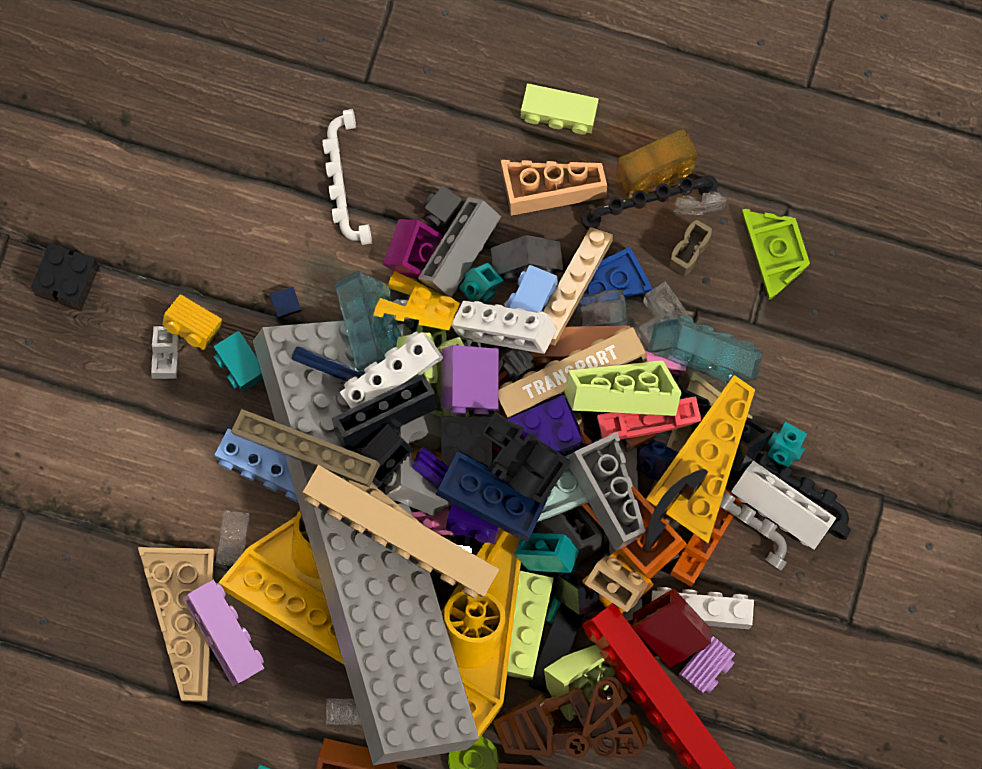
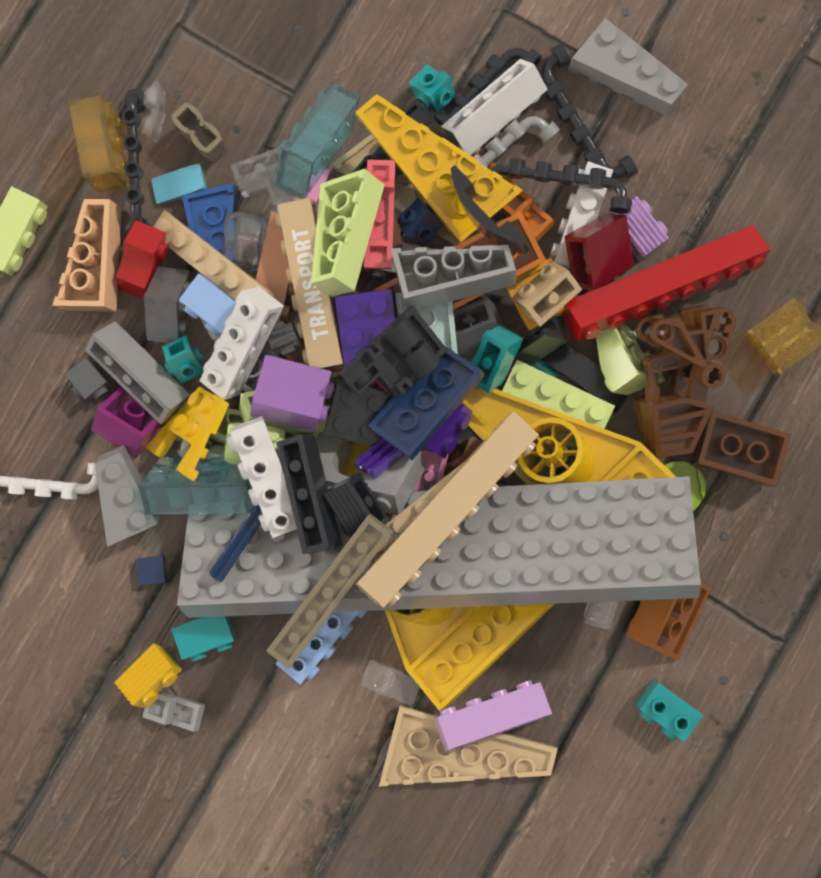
camera: 70 degrees left, 10 degrees up
black piece [31,243,99,311] -> none
lime wing [741,209,810,300] -> none
none -> light grey wedge [95,445,160,547]
none -> red brick [115,221,169,299]
none -> medium azure slope [151,163,207,205]
none -> black bar [489,158,632,214]
none -> black bar [542,43,638,179]
none -> light grey wedge [568,18,688,115]

